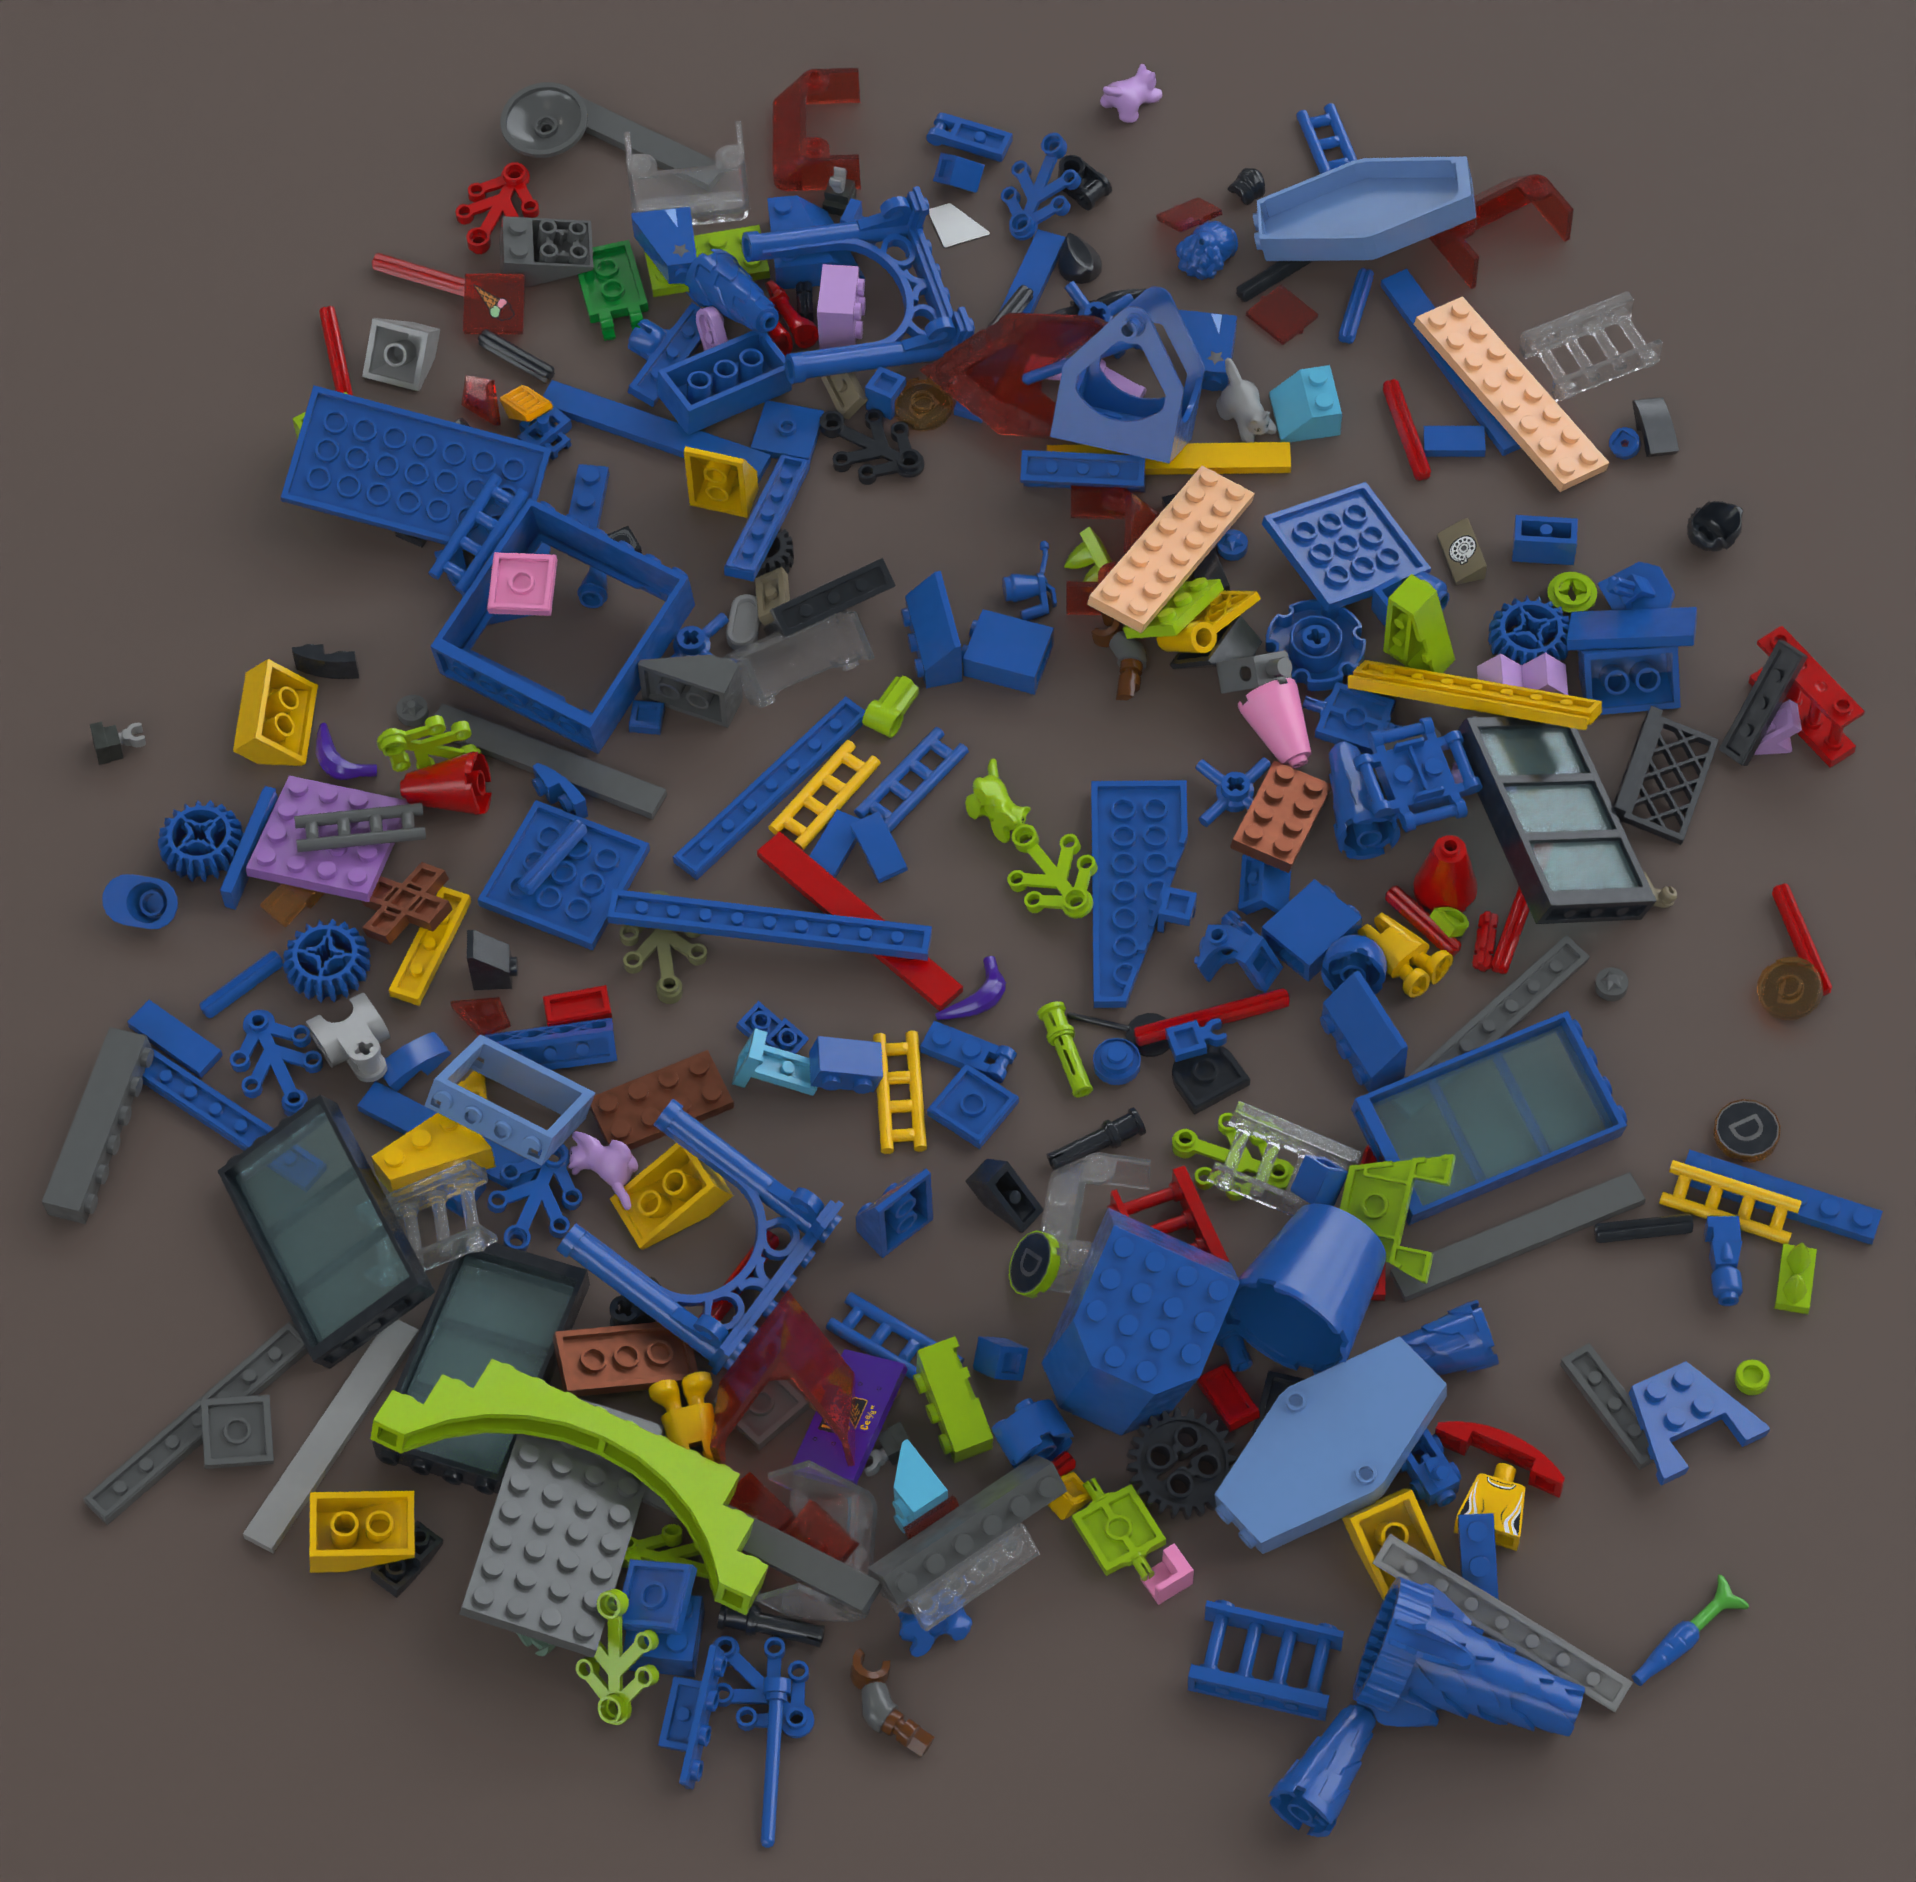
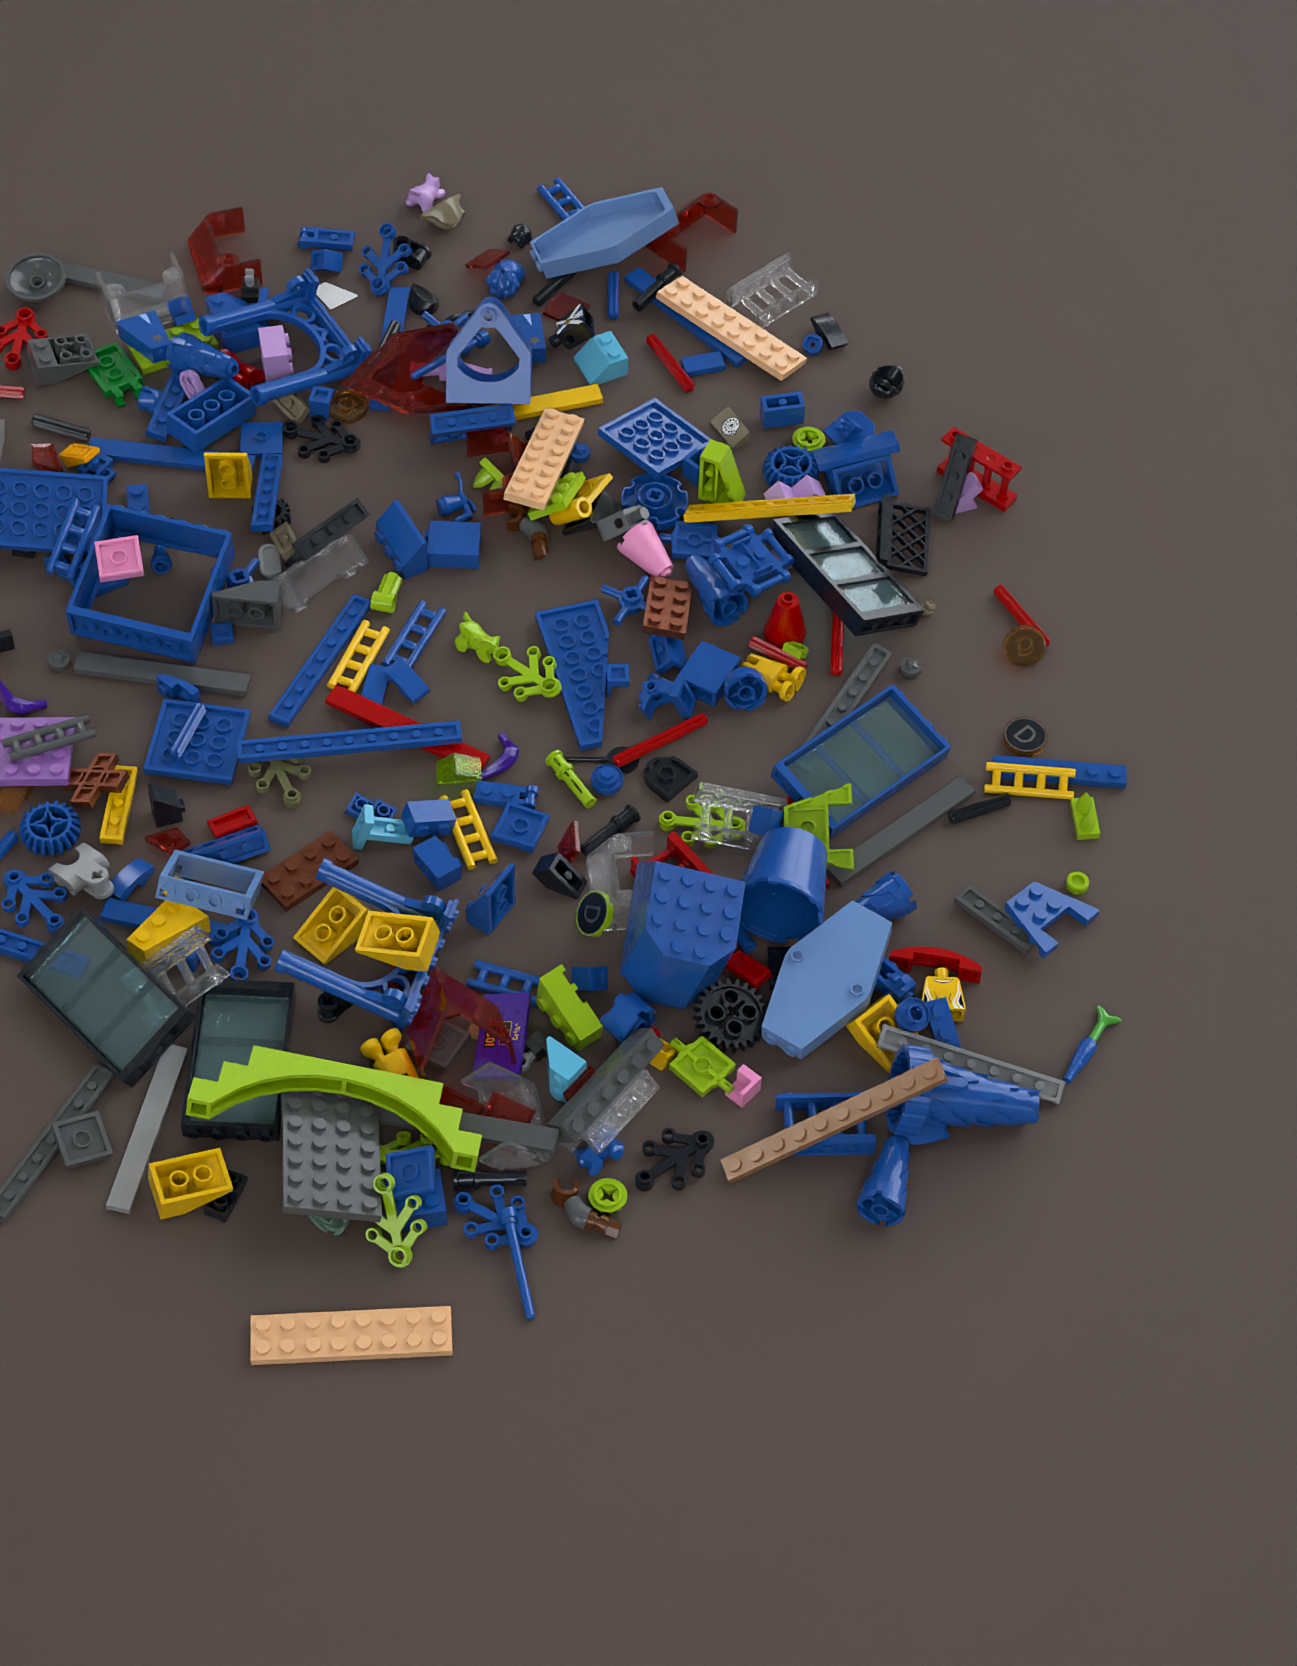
camera: 20 degrees left, 5 degrees down
lime plant [377,715,482,772] -> none
red cone [400,752,492,815] -> none
clear red tile [463,274,525,334] -> none
copper plate [553,1322,698,1397] -> none
lavender animal [568,1131,638,1210] -> none
blue bracket [658,1644,727,1789] -> none
black axle [796,281,814,323] -> none
blue plate [1165,1018,1227,1062] -> none
light grey animal [1216,358,1277,443] -> none
blue slope [1320,970,1408,1093] -> none
red axle [1472,911,1499,972] -> none
blue piece [1704,1216,1743,1306] -> none
none -> blue panel [166,296,196,326]
none -> light nougat plate [251,1306,453,1365]
none -> yellow slope [355,911,441,972]
none -> blue brick [412,835,462,892]
none -> dark tan hat [419,194,465,230]
none -> clear neon green slope [436,753,482,785]
none -> black torso [548,303,595,350]
none -> clear red piece [557,820,581,863]
none -> lime gear [588,1178,627,1215]
none -> black pin [632,263,683,312]
none -> black plant [635,1128,714,1192]
none -> medium nougat plate [721,1058,948,1183]
none -> blue plate [895,997,930,1033]

